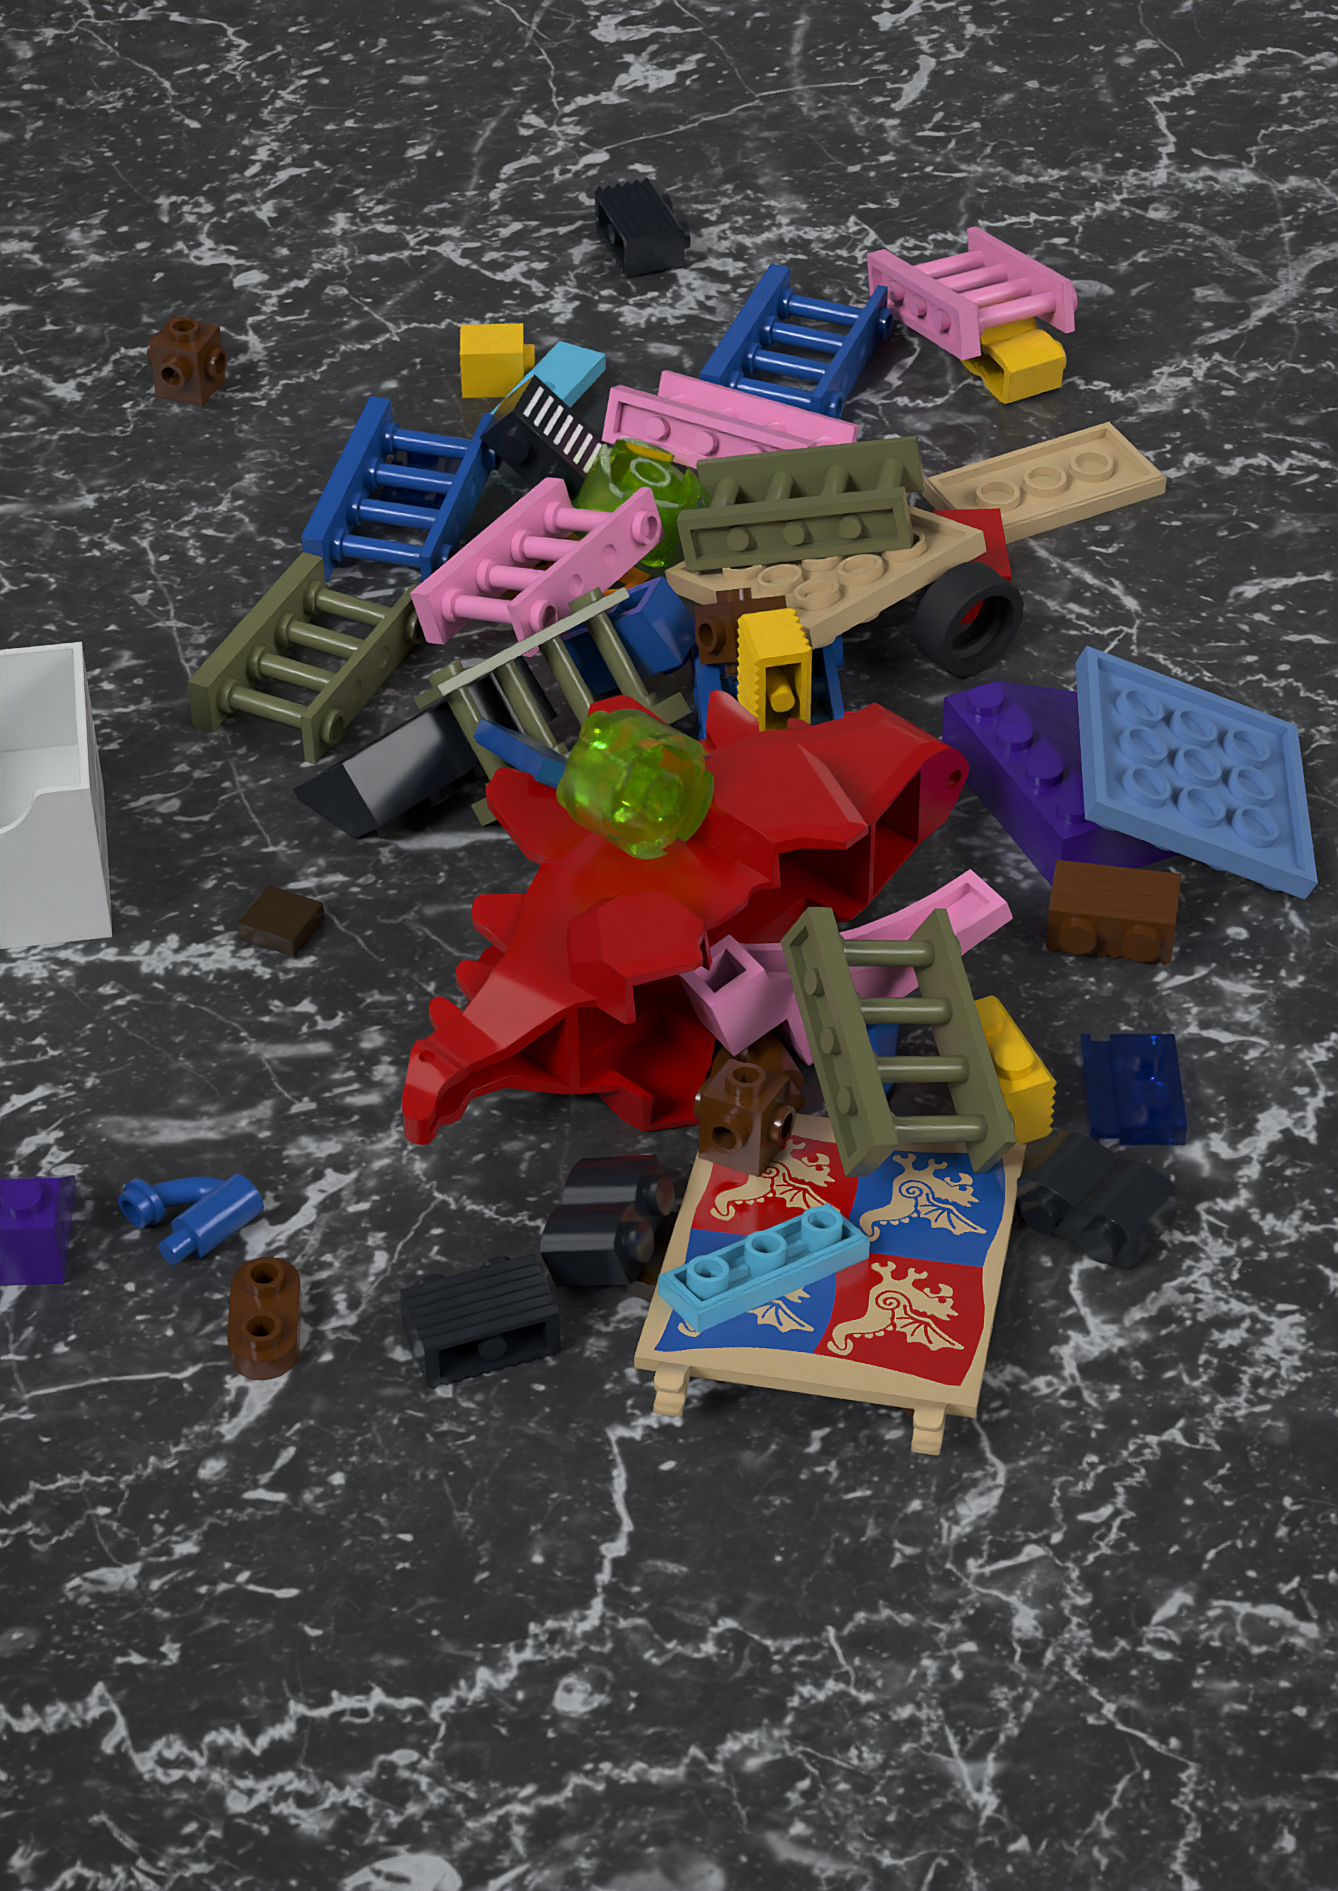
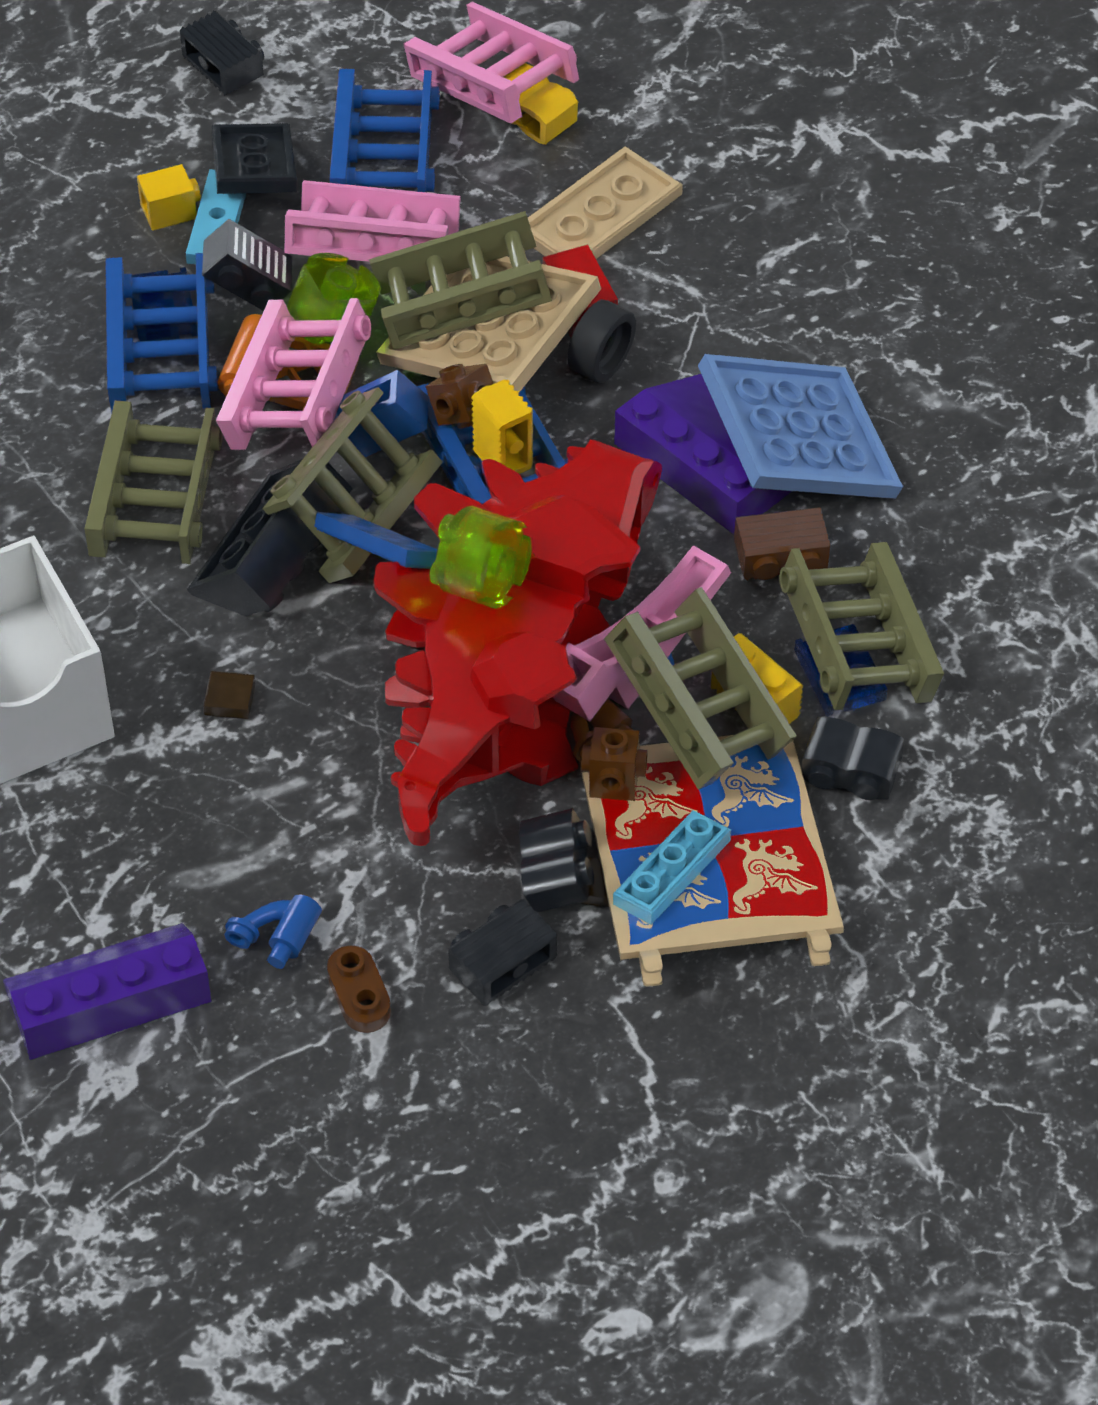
camera: 20 degrees left, 10 degrees up
none -> black tile [212,123,297,194]
none -> olive fence [779,542,944,710]

